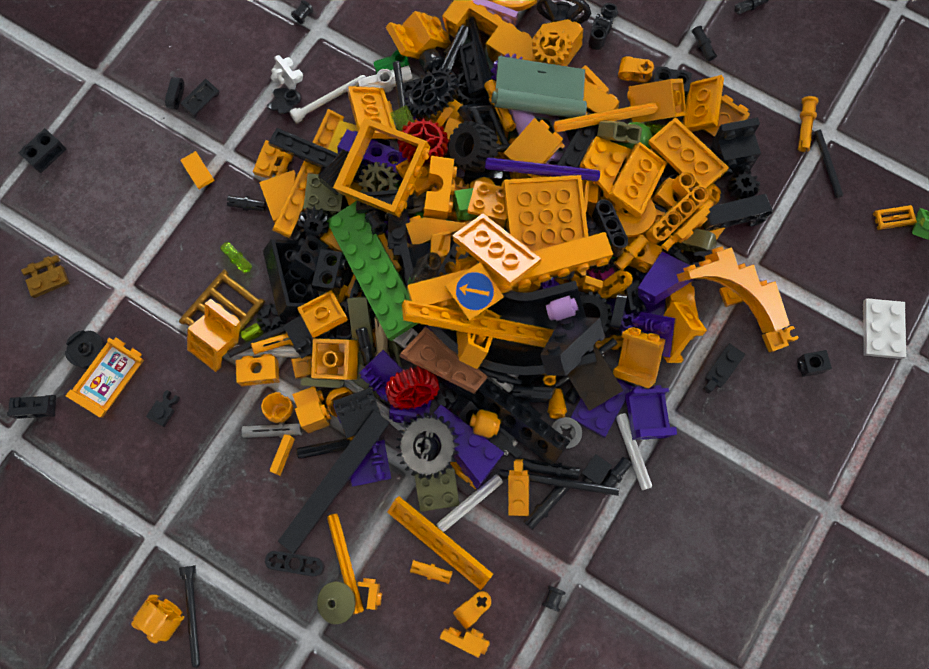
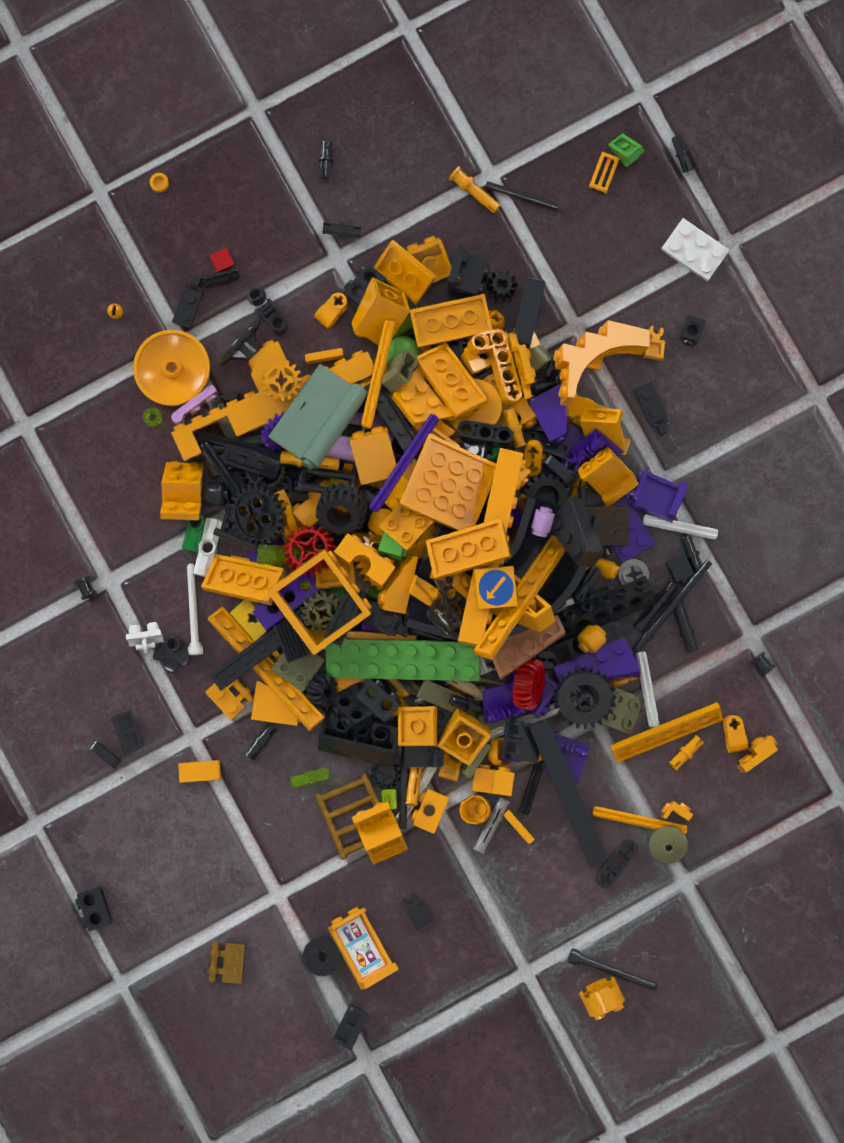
camera: 65 degrees left, 10 degrees up
black bush [365,210,388,236] -> none
light orange hinge [508,459,529,516] -> none

